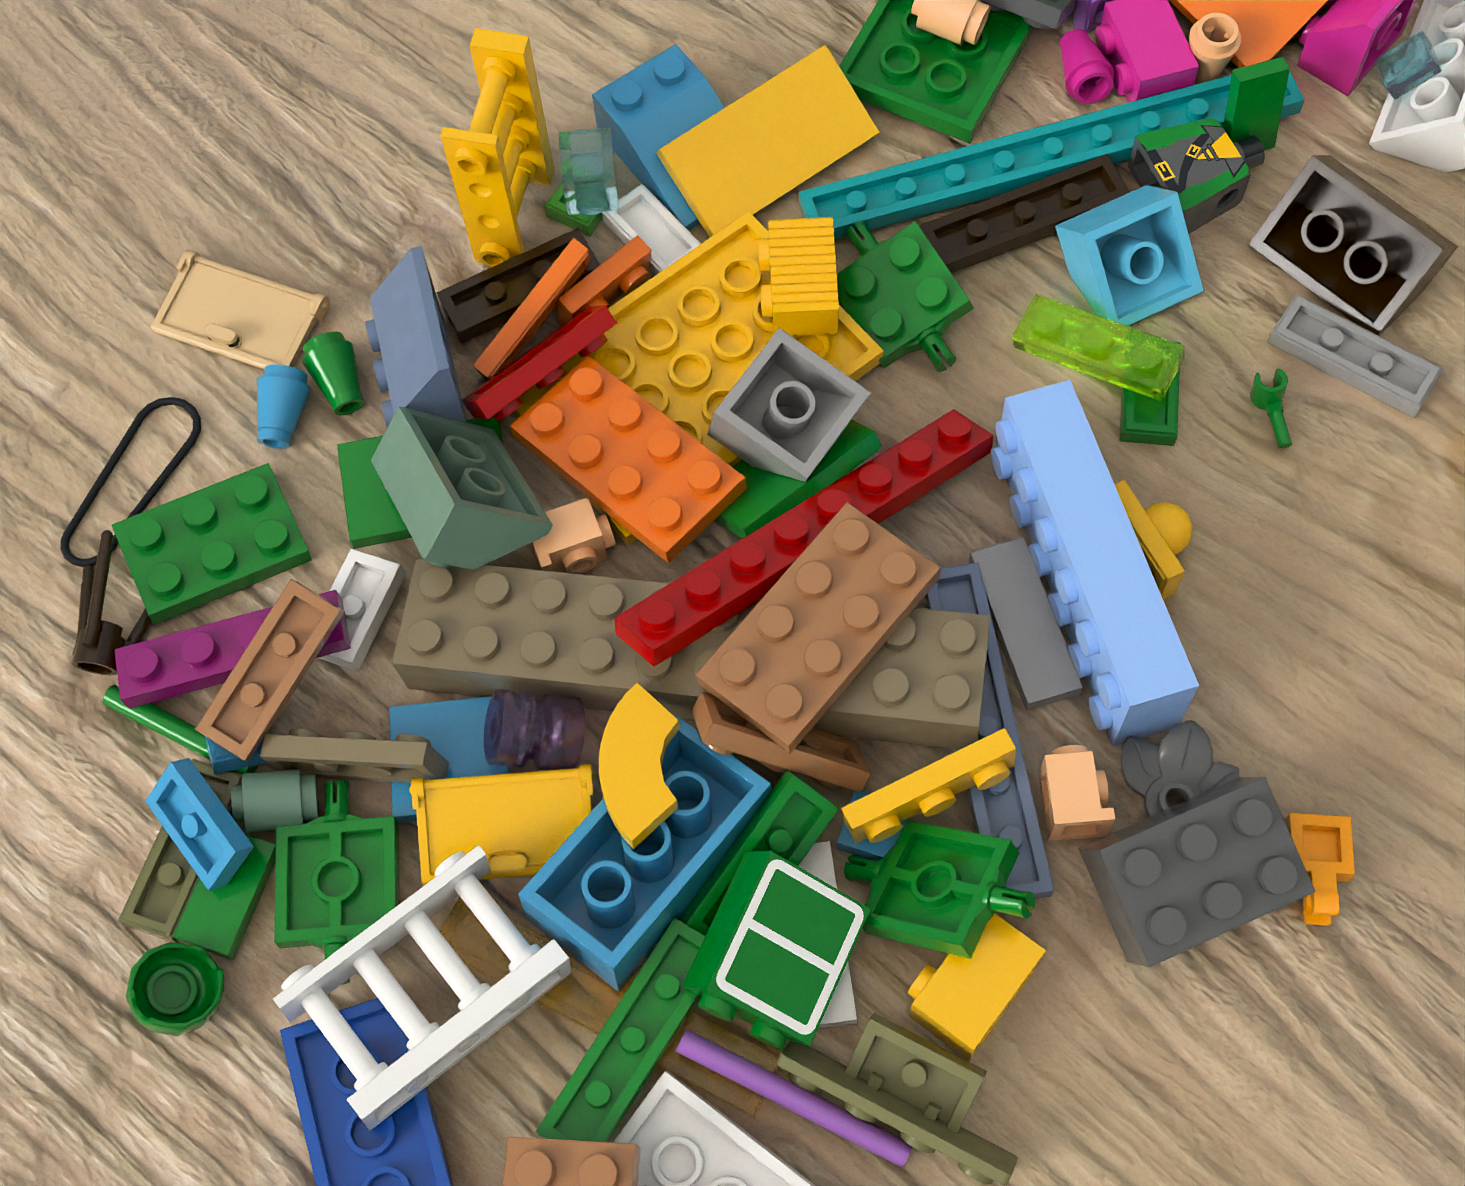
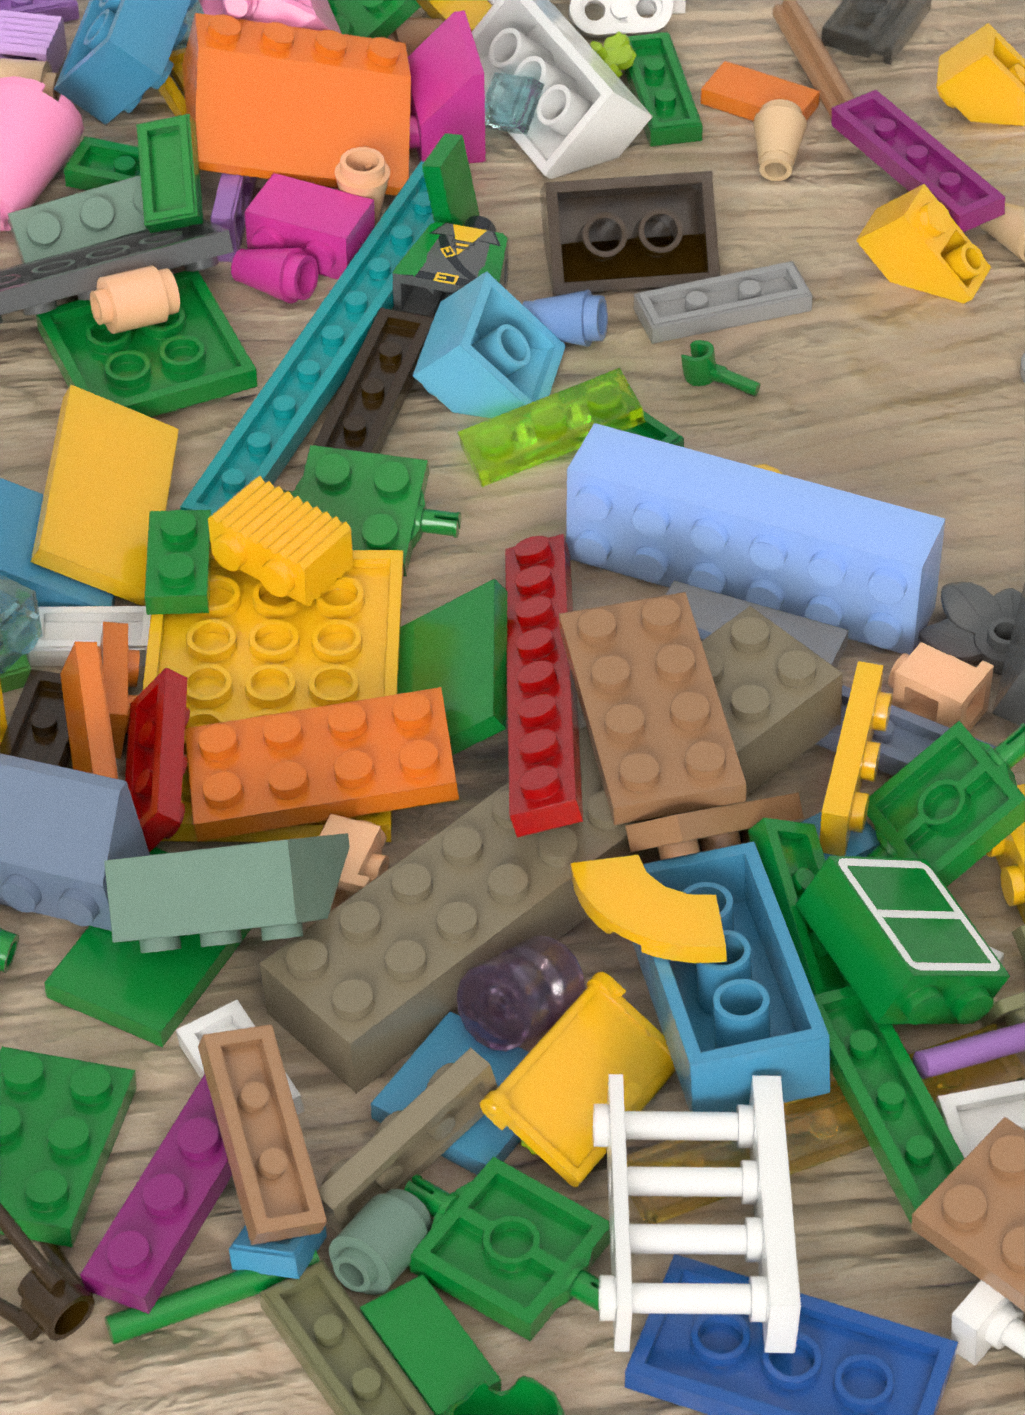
camera: 55 degrees left, 20 degrees down
dark azure plate [145,758,254,891] -> none
light grey slope [707,328,871,482] -> none
none -> green plate [145,509,211,615]
none -> medium blue cone [522,290,608,347]

